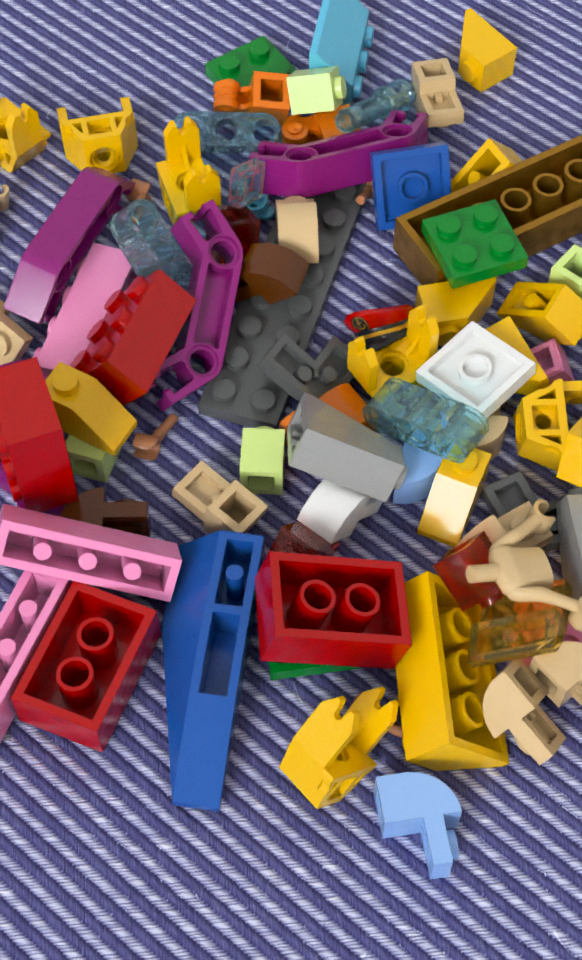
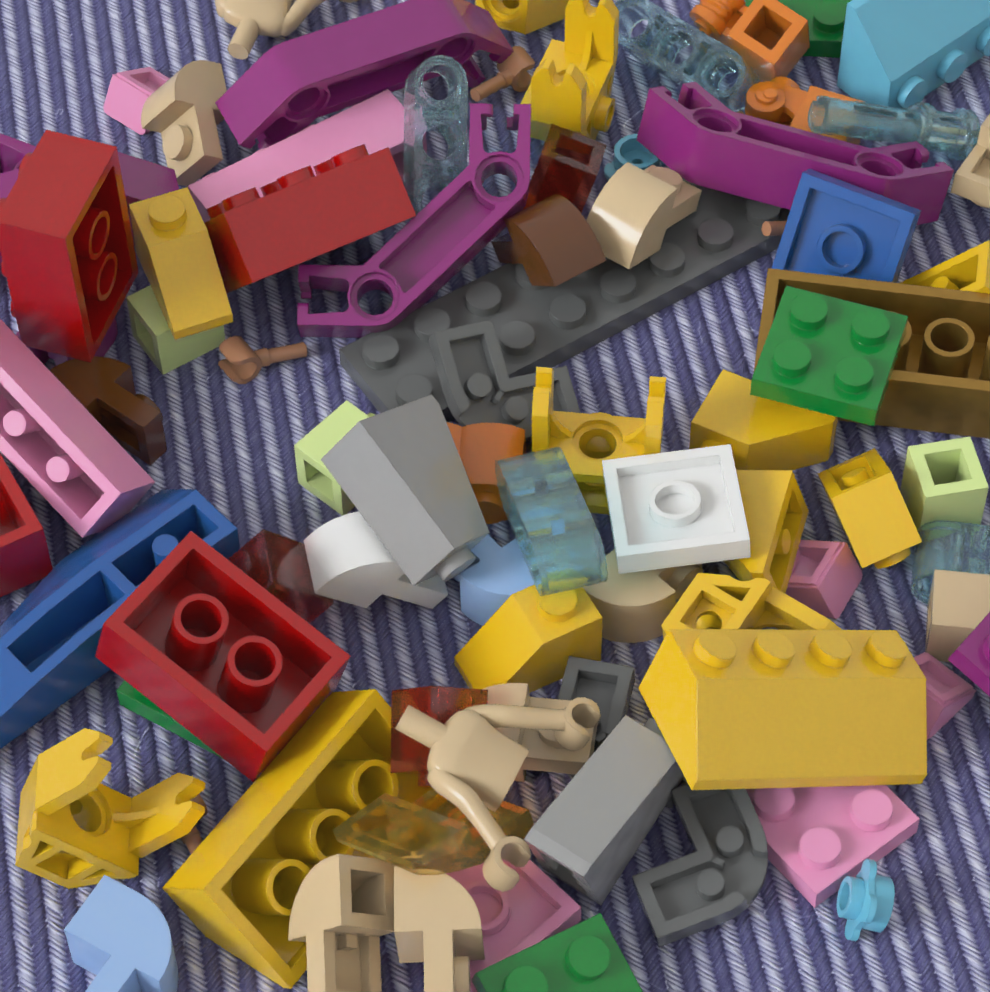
camera: 40 degrees right, 5 degrees down
tan brick [172,460,268,534] -> none
clear light blue tile [228,157,266,209] -> none
yellowish green brick [286,66,347,115] -> none
piece [343,304,414,352] -> none

